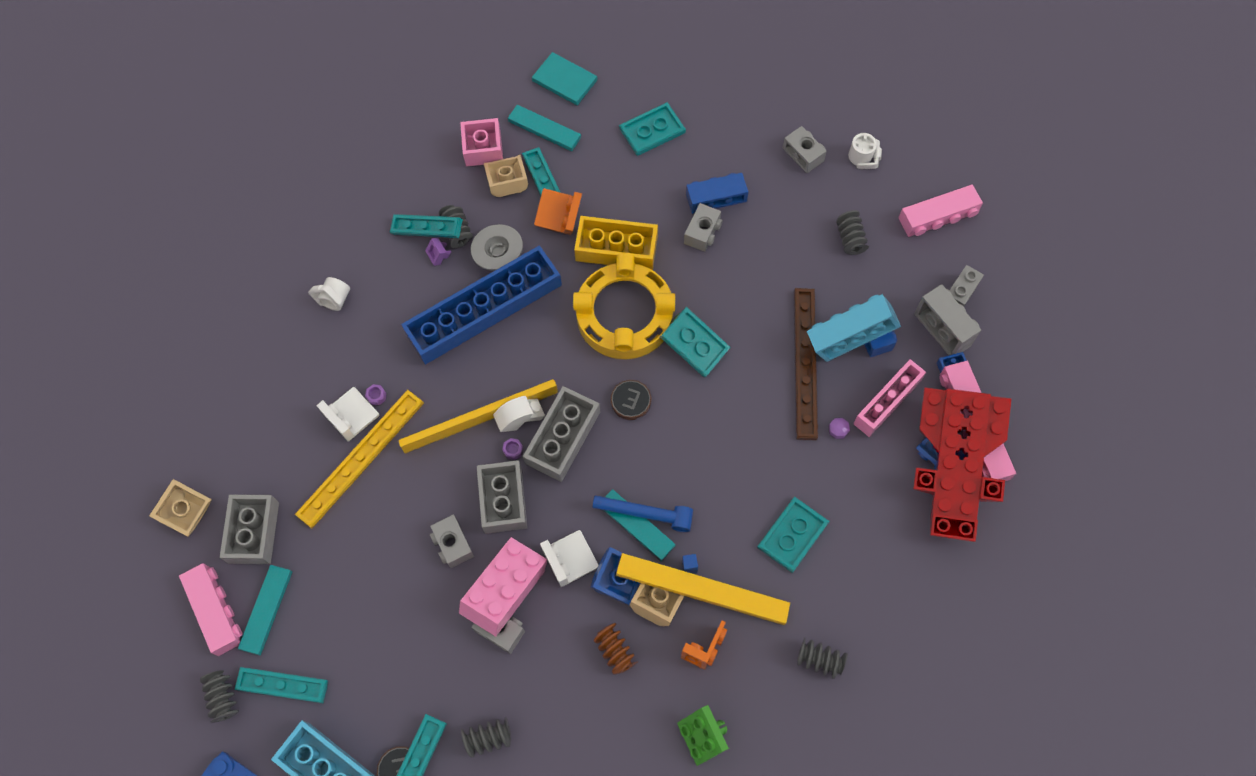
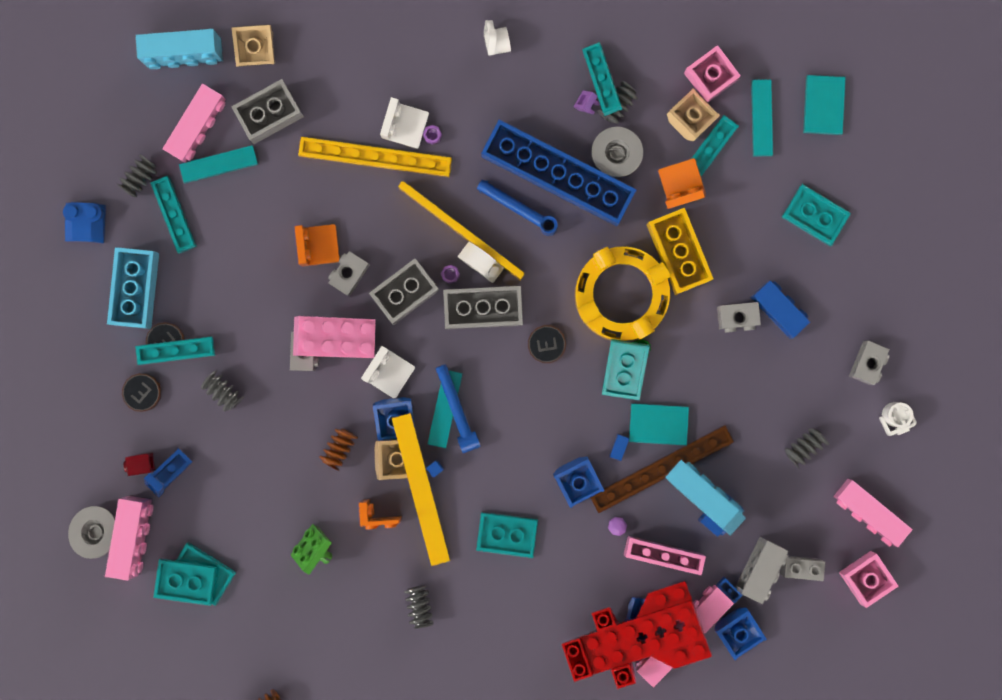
camera: 60 degrees right, 20 degrees up
none -> medium azure brick [136,29,223,69]
none -> orange bracket [294,224,340,266]
none -> blue piece [477,179,557,236]
none -> blue slope [553,456,605,508]
none -> blue piece [609,434,629,461]
none -> teal tile [629,404,689,445]
none -> blue slope [714,608,767,660]
none -> bright pink brick [839,551,898,608]

